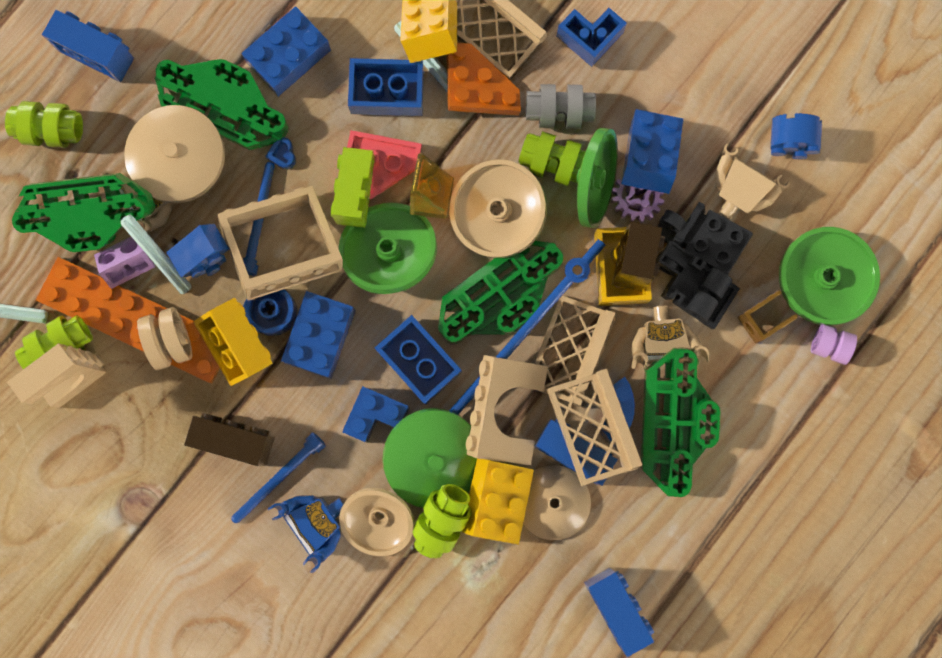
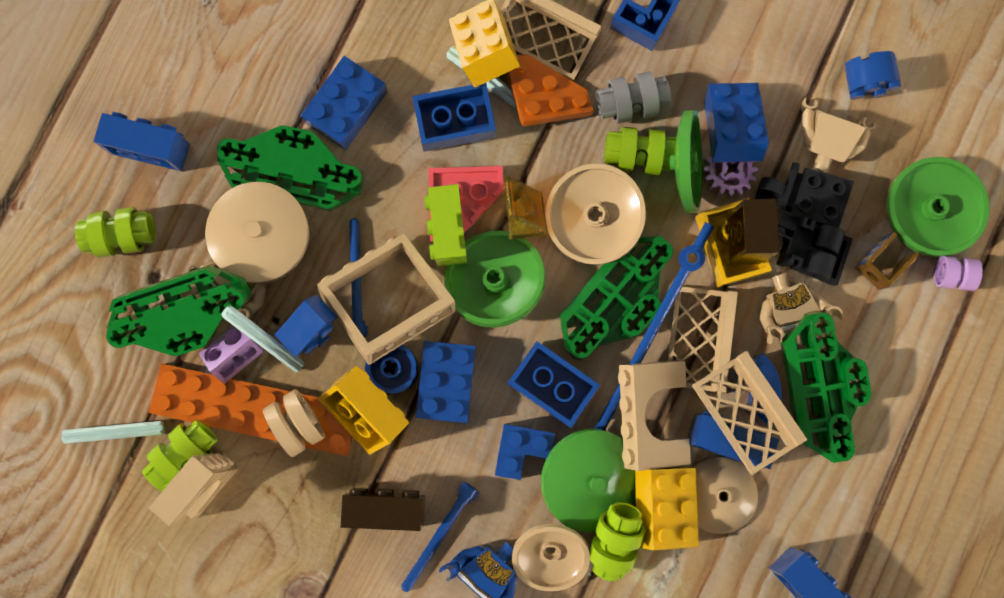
camera: 20 degrees left, 0 degrees up
blue tile [265,137,296,170] -> none

